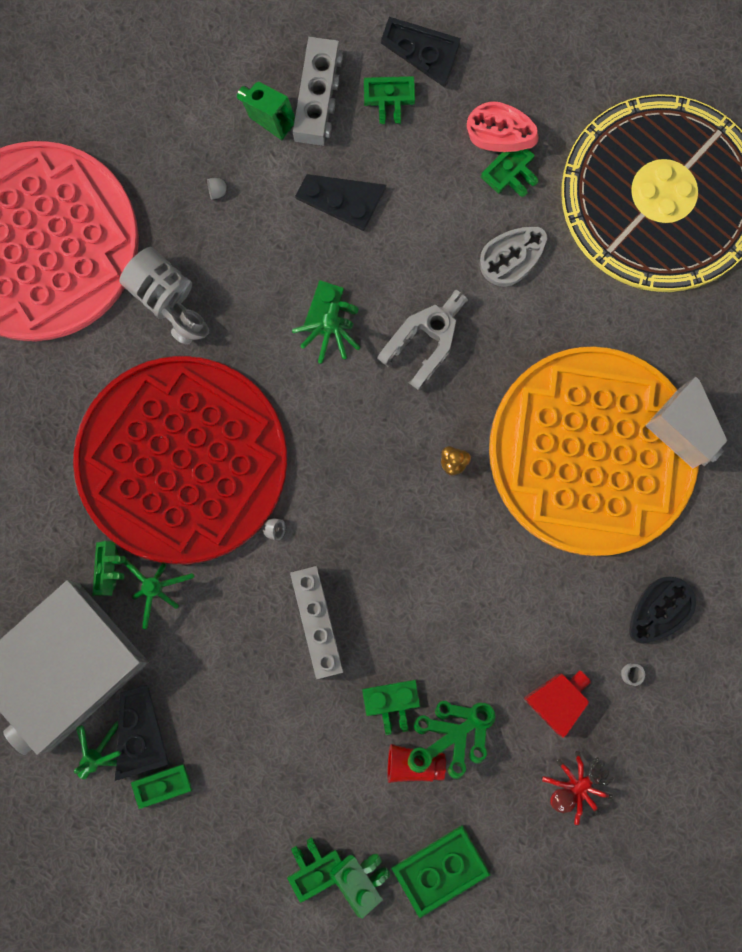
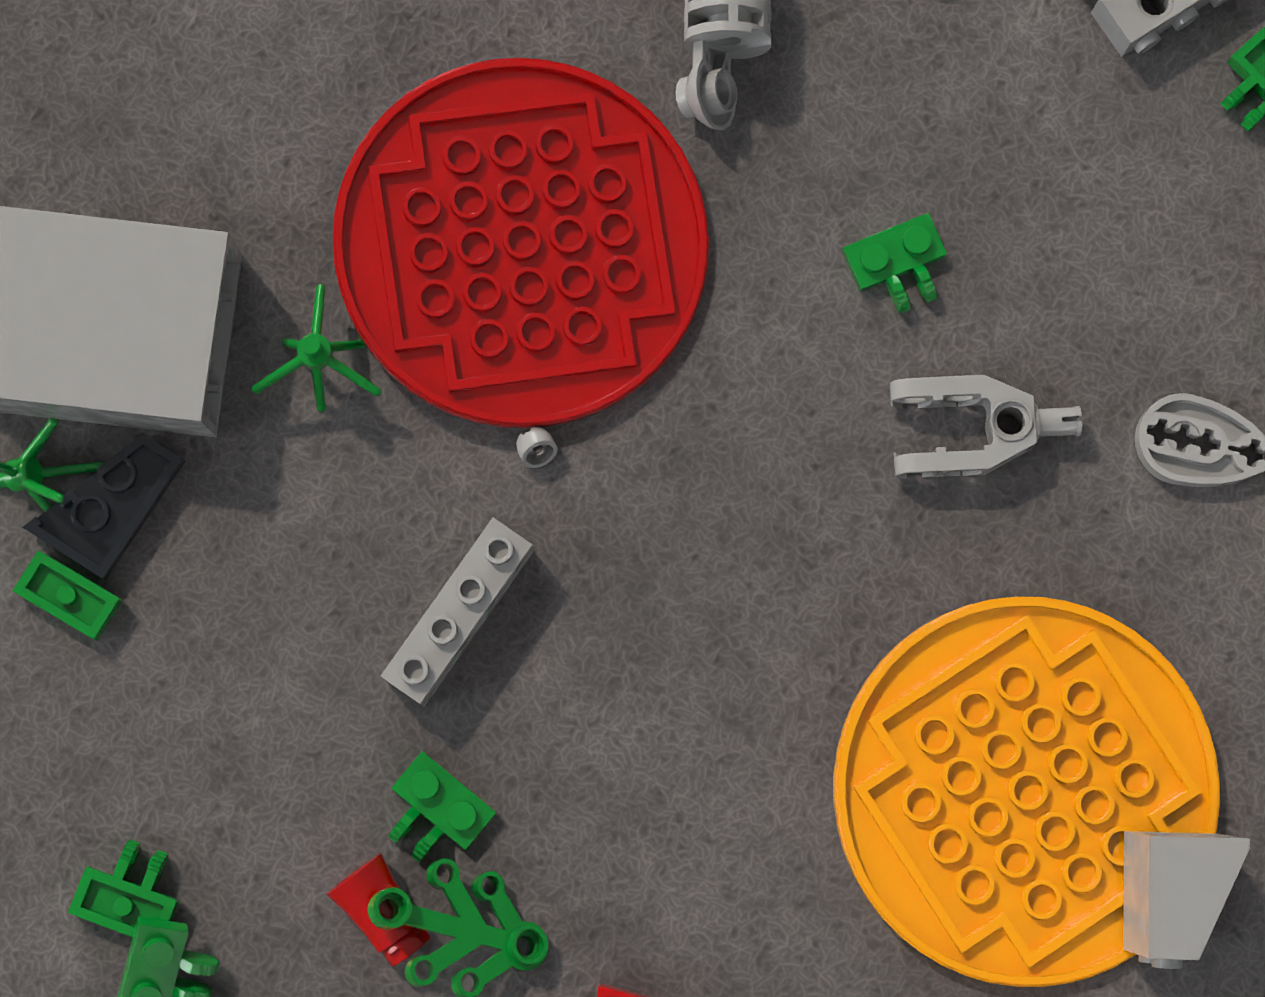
camera: 45 degrees right, 0 degrees up
green hinge [92,541,126,596] -> none
green plant [292,303,360,364] -> none
black wing [295,174,386,231] -> none
pearl gold piece [441,446,471,476] -> none

